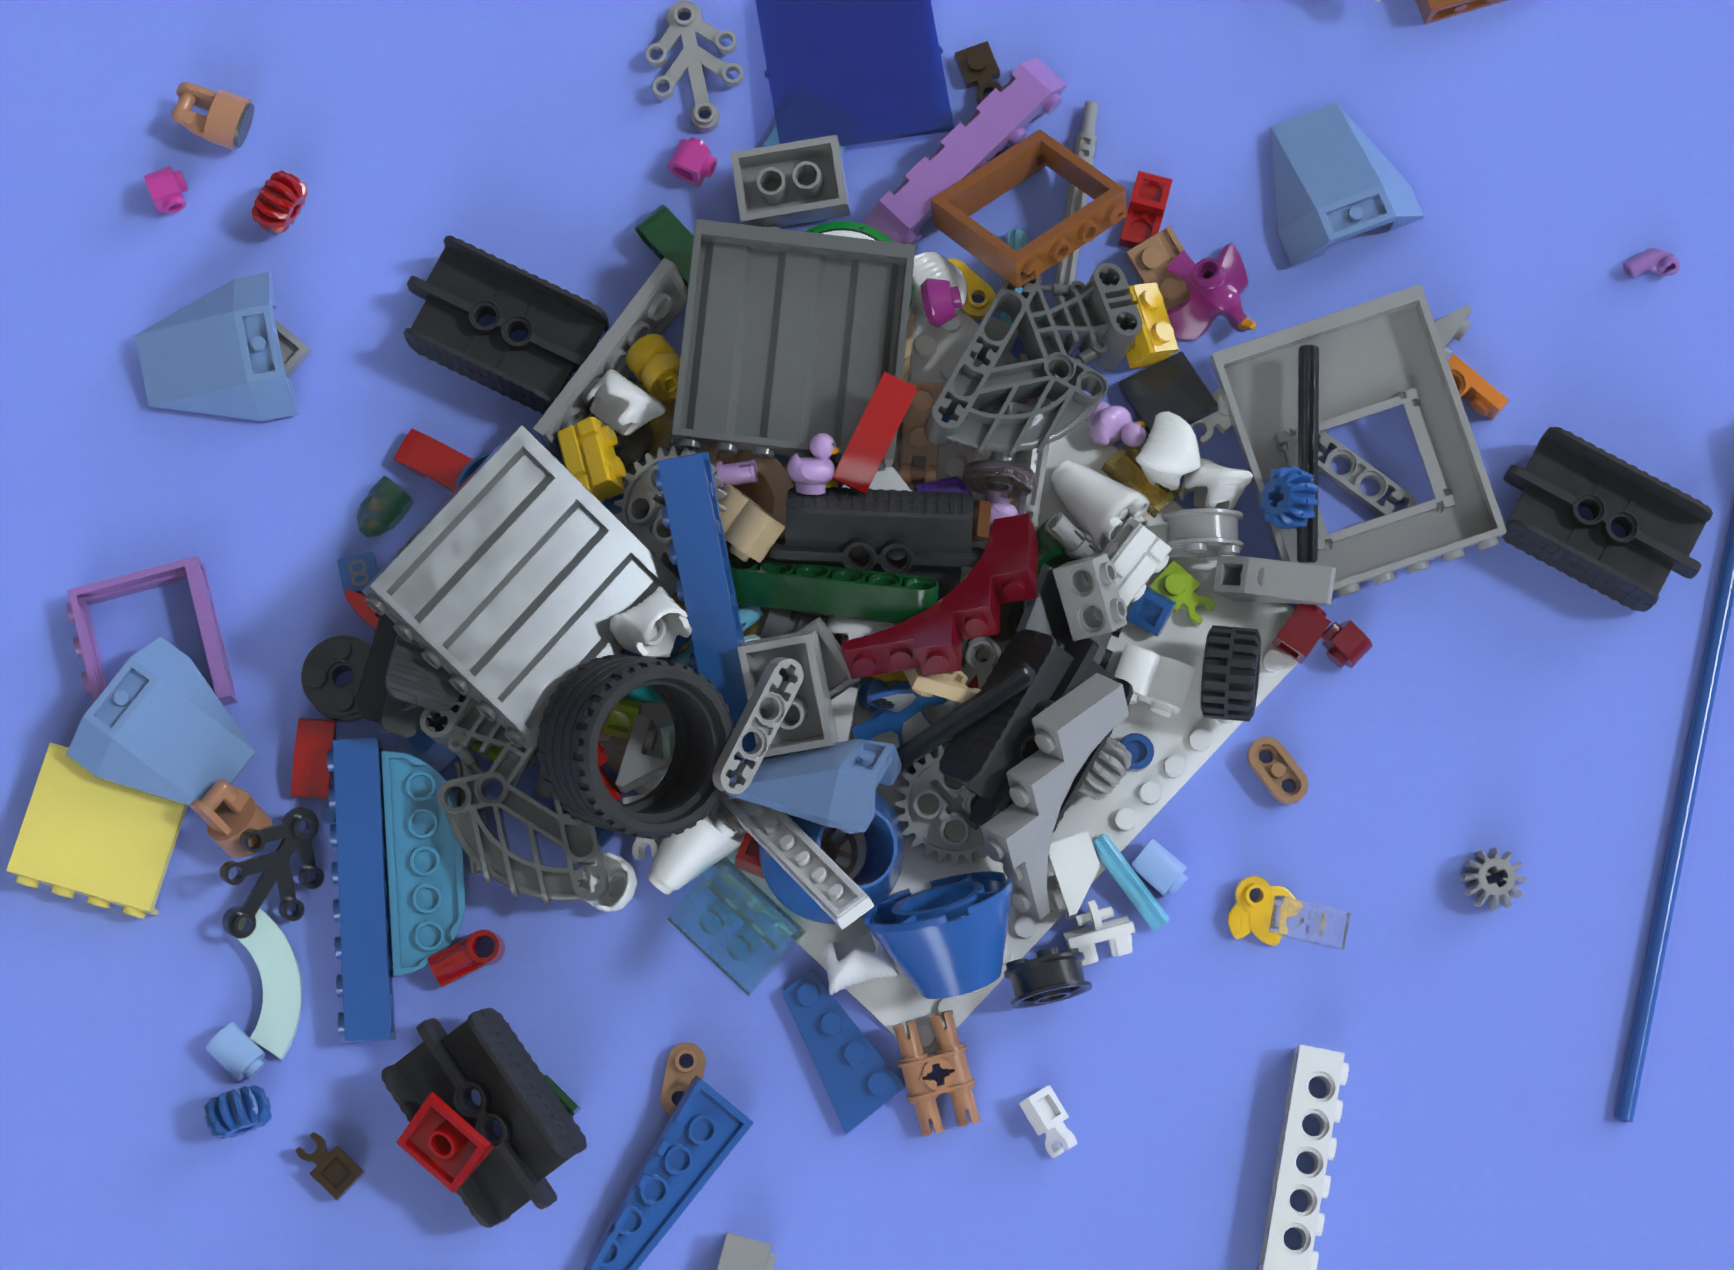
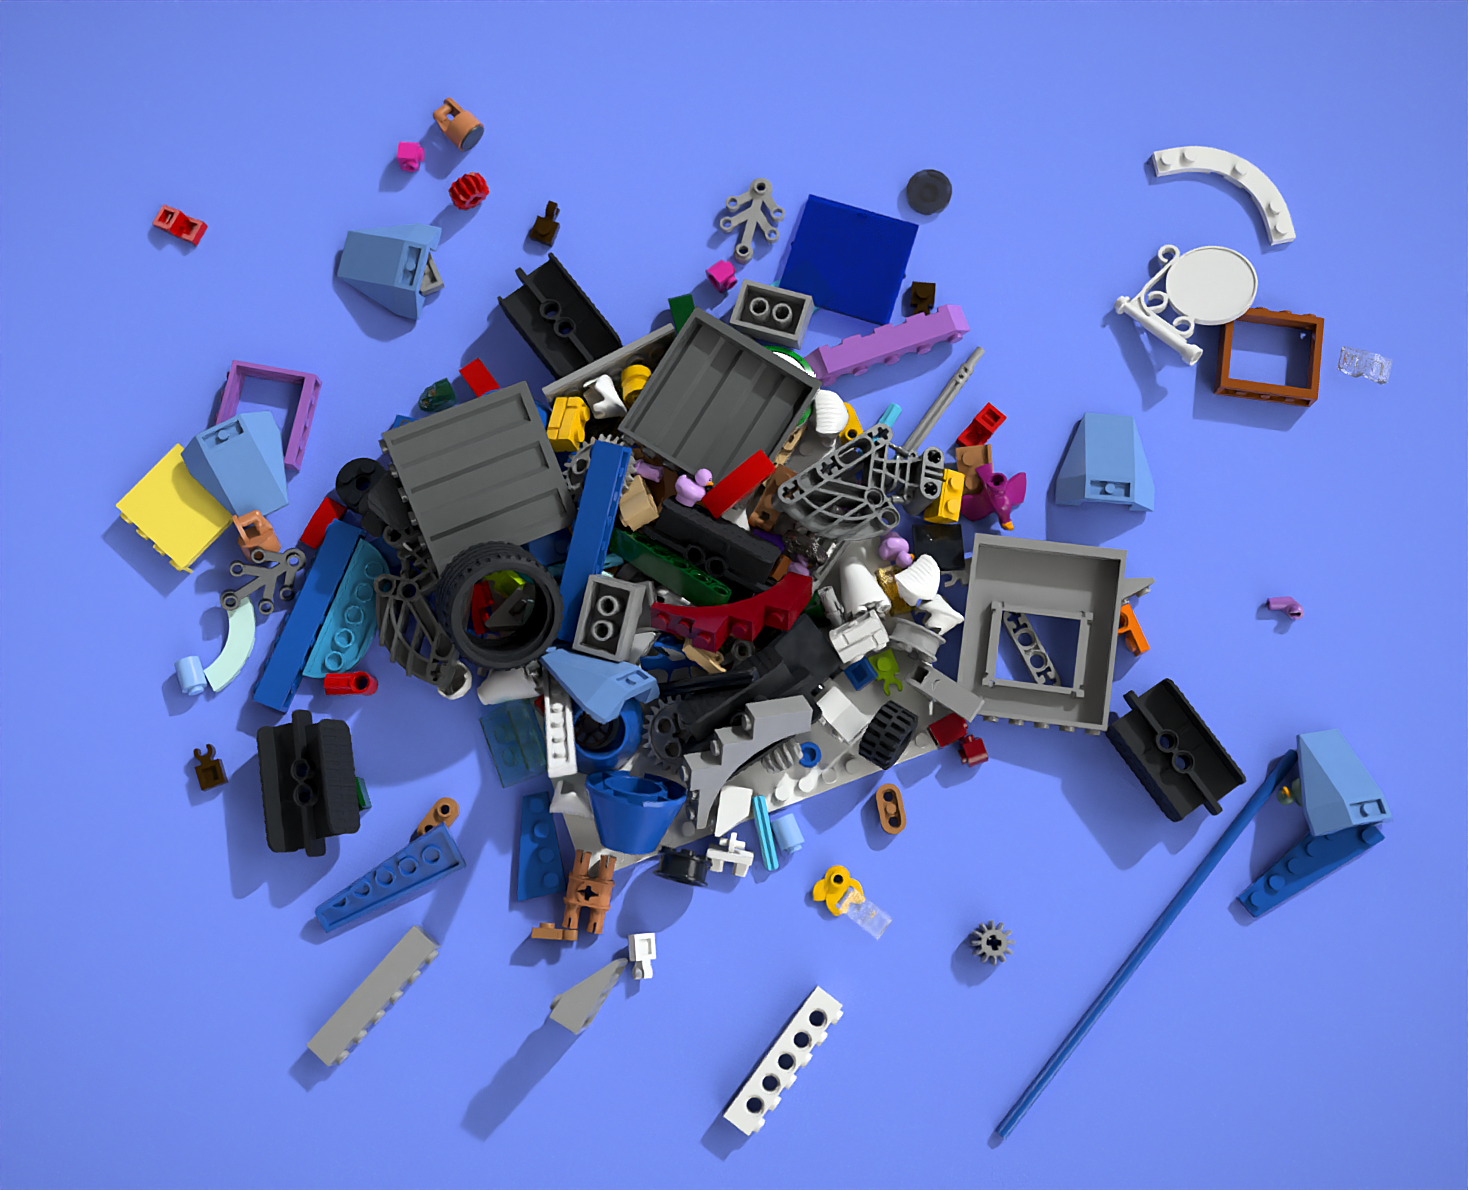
camera: 35 degrees right, 0 degrees up
blue gear [204,1085,272,1139] -> none
red slope [396,1092,494,1194] -> none
white hair [610,587,692,659] -> none
light grey beam [712,657,804,794] -> none
magenta cone [920,278,963,328] -> none
dark orange window [930,129,1128,289] -> none
light grey brick [1052,553,1127,641] -> none
blue gear [1258,466,1320,530] -> none
black axle [1297,345,1319,563] -> none
none -> dark brown plate [529,201,561,247]
none -> medium nougat plate [531,922,578,941]
none -> light grey slope [549,958,629,1035]

